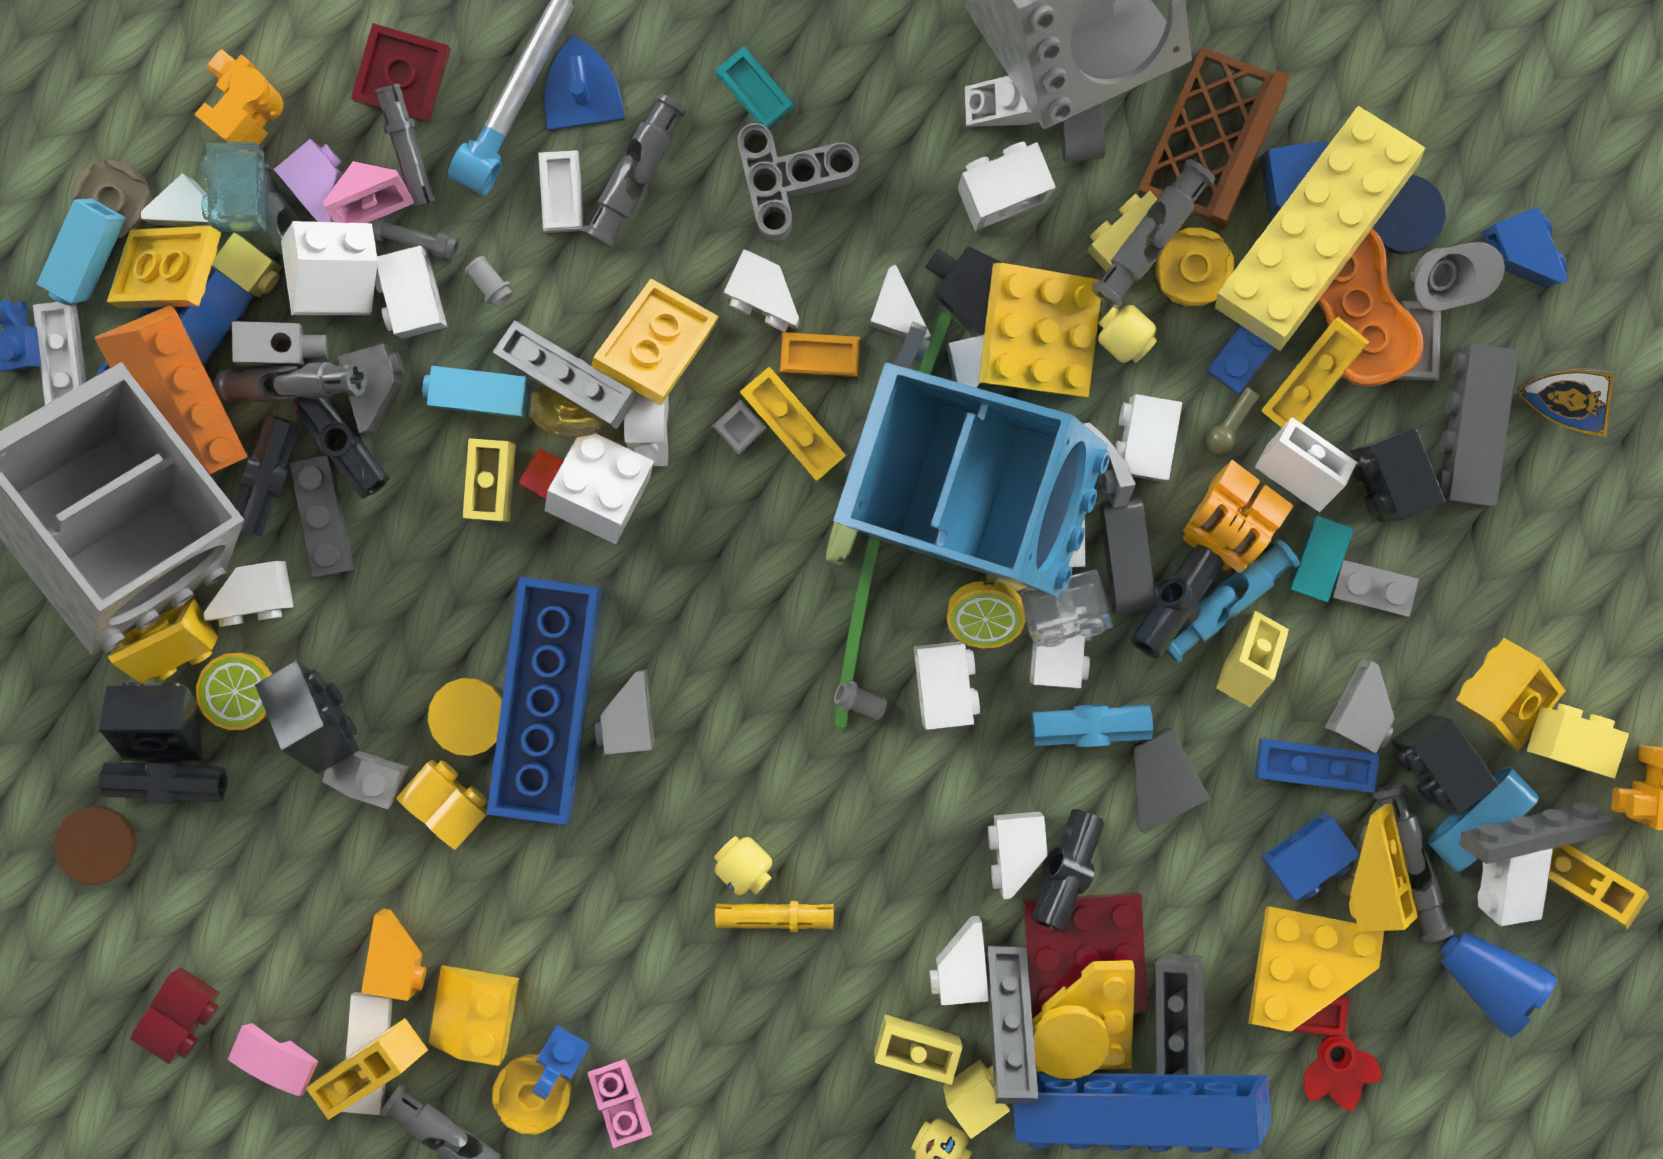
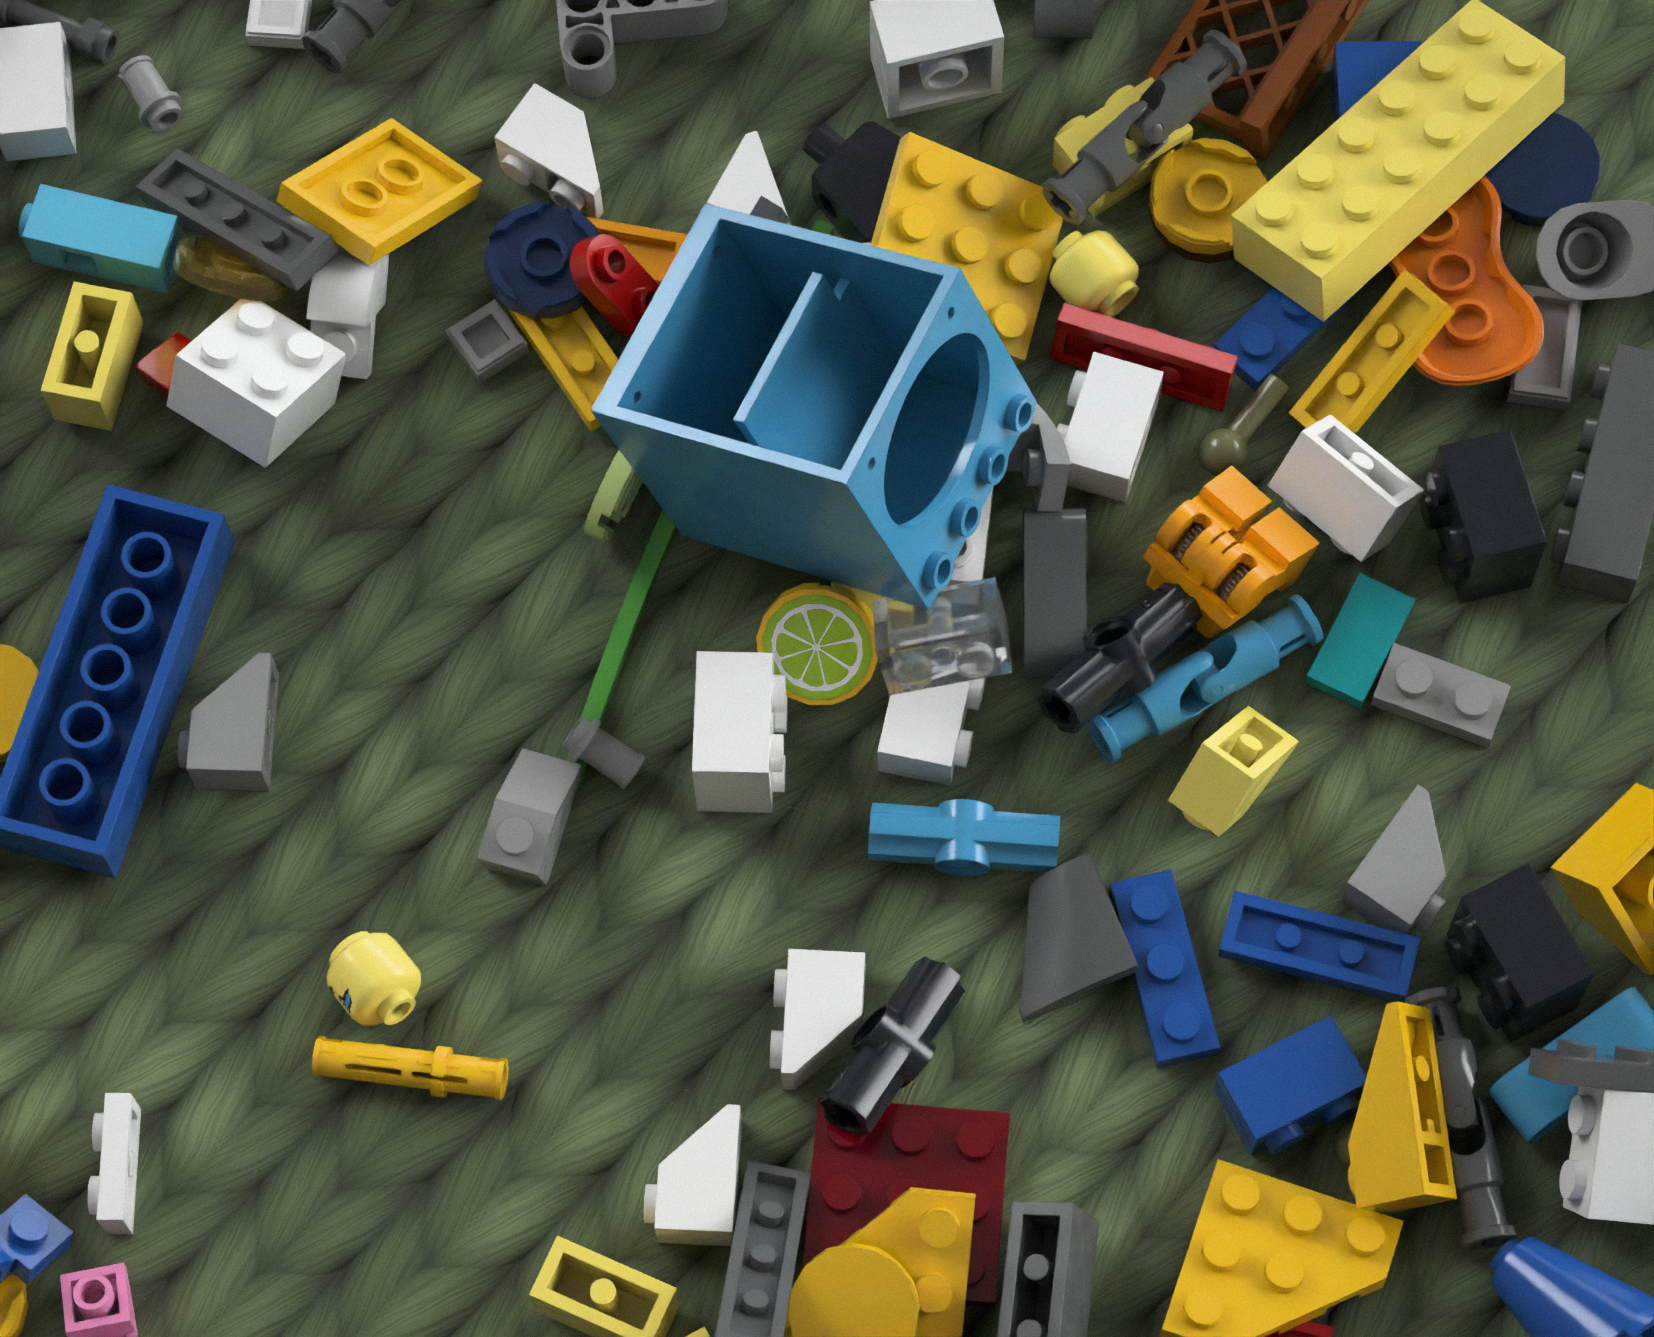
camera: 10 degrees right, 20 degrees down
none -> white plate [88,1093,141,1234]
none -> light grey slope [477,748,583,886]
none -> dark blue tile [484,202,599,319]
none -> red plate [570,234,659,339]
none -> red plate [1050,303,1238,412]
none -> blue plate [1109,869,1220,1068]

